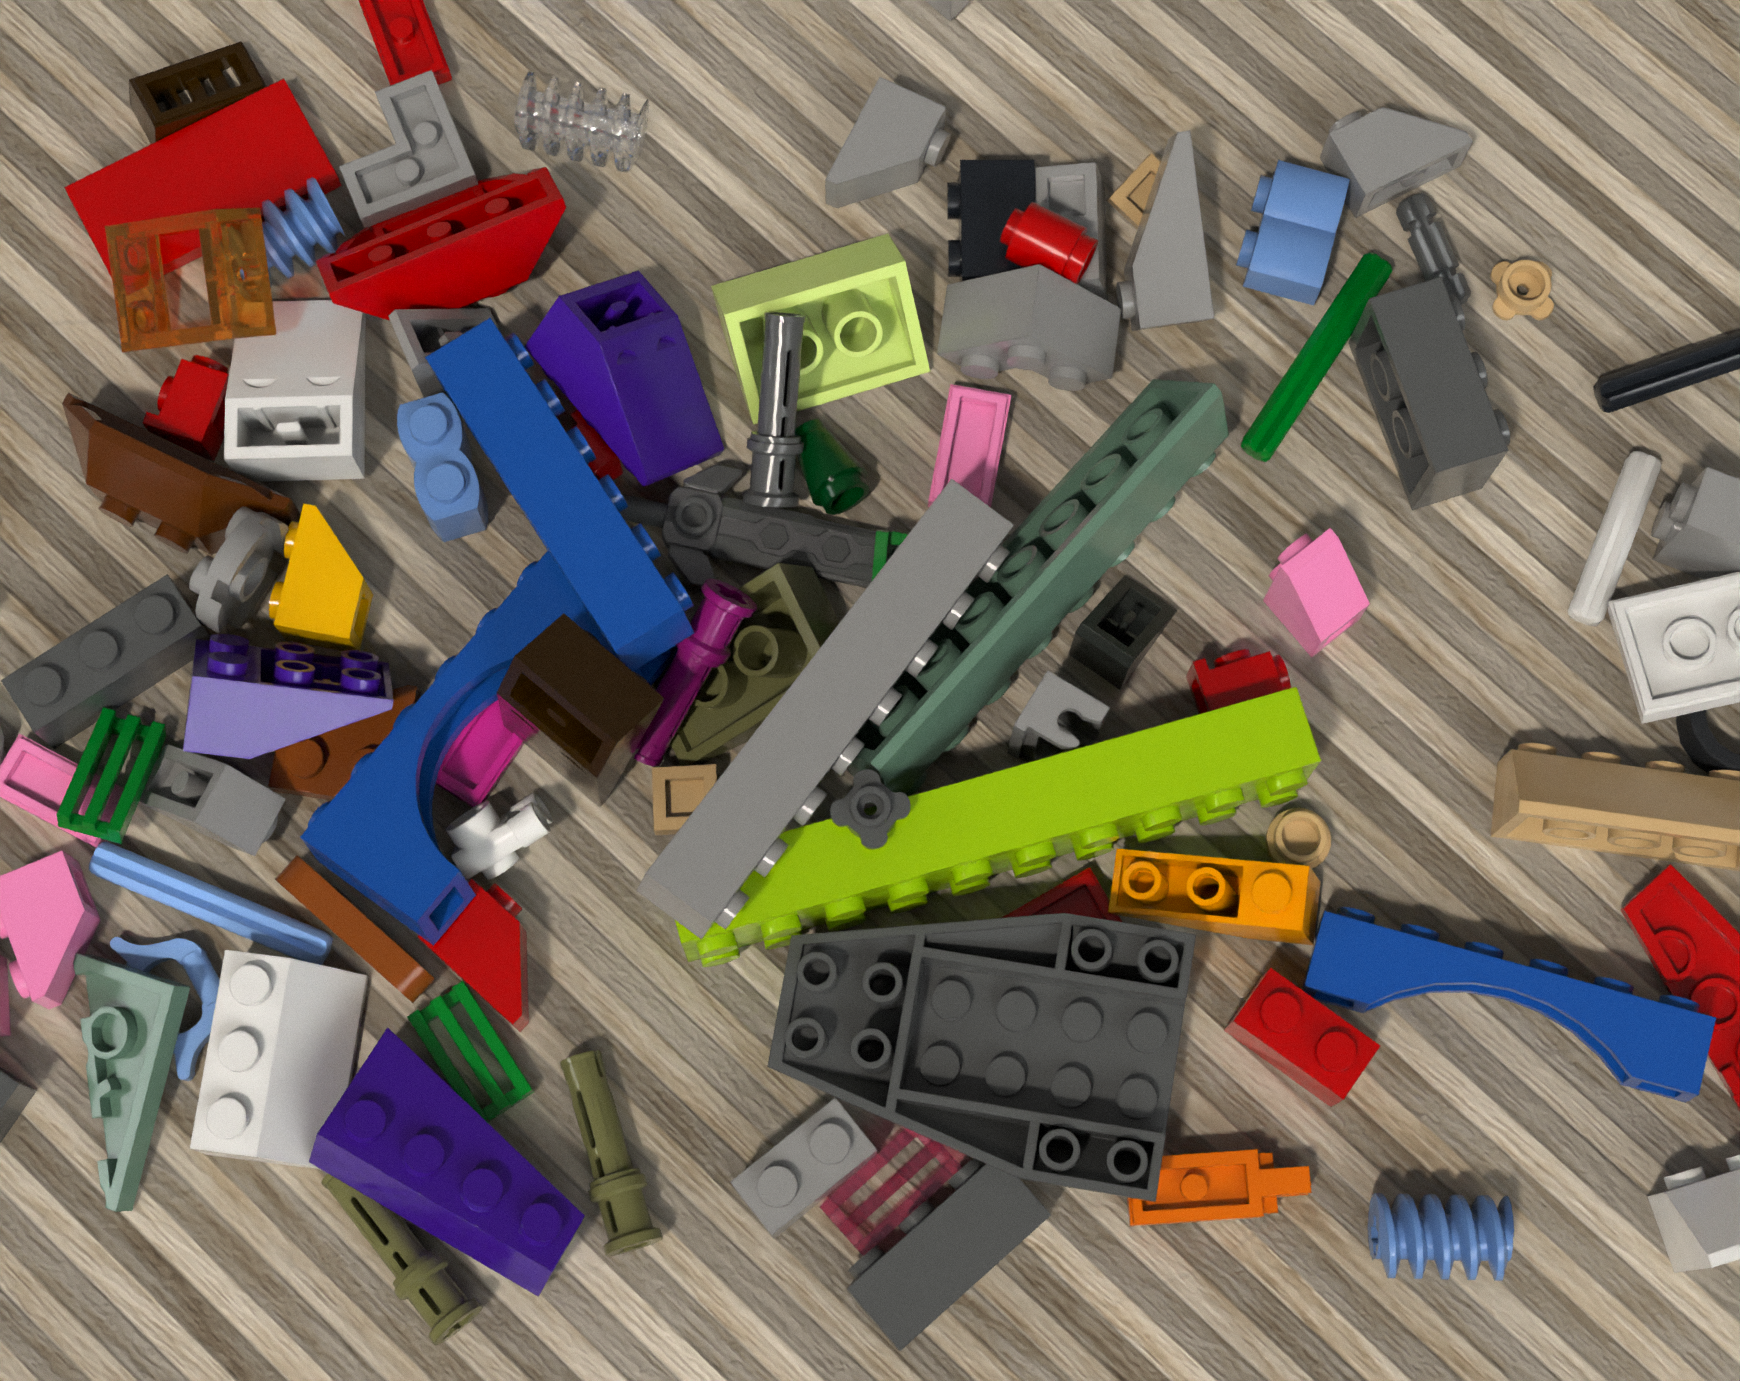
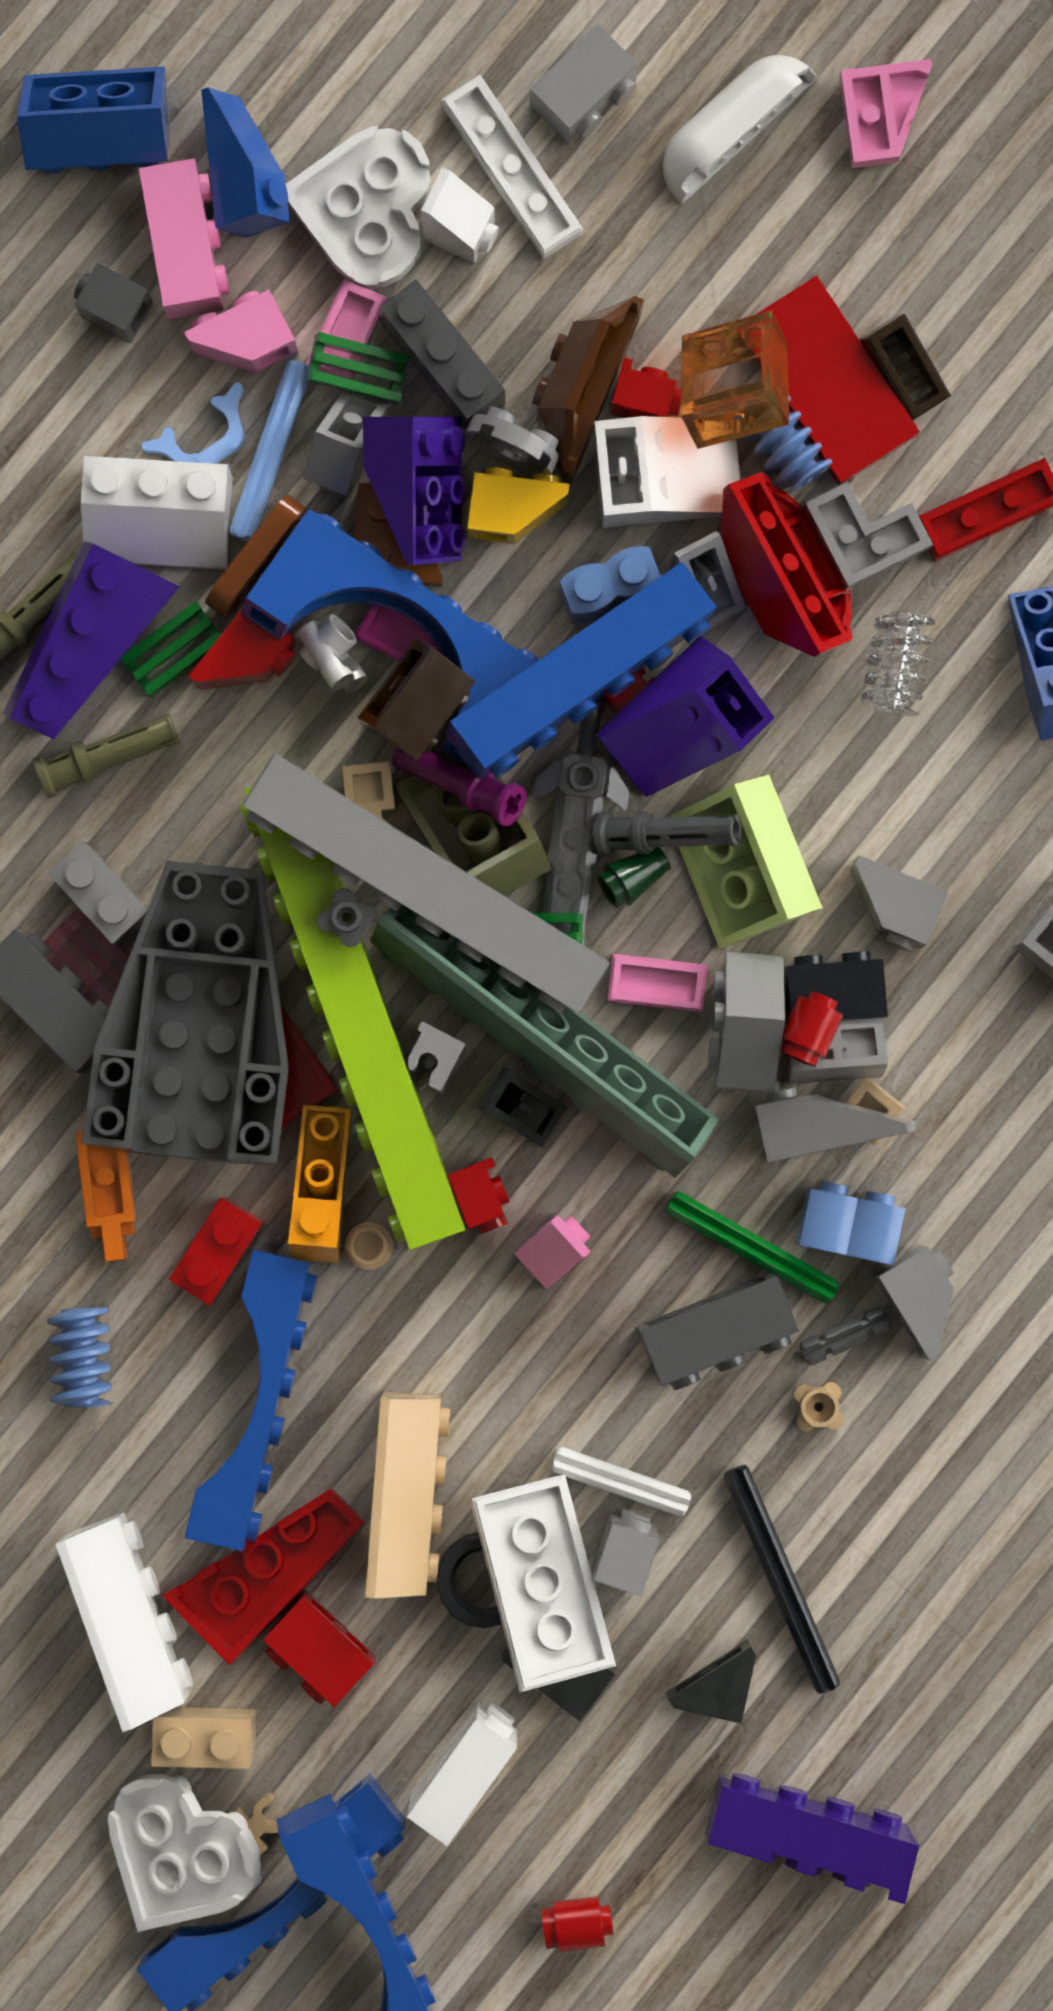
camera: 85 degrees right, 10 degrees up
sand green wing [74,953,190,1212] -> none

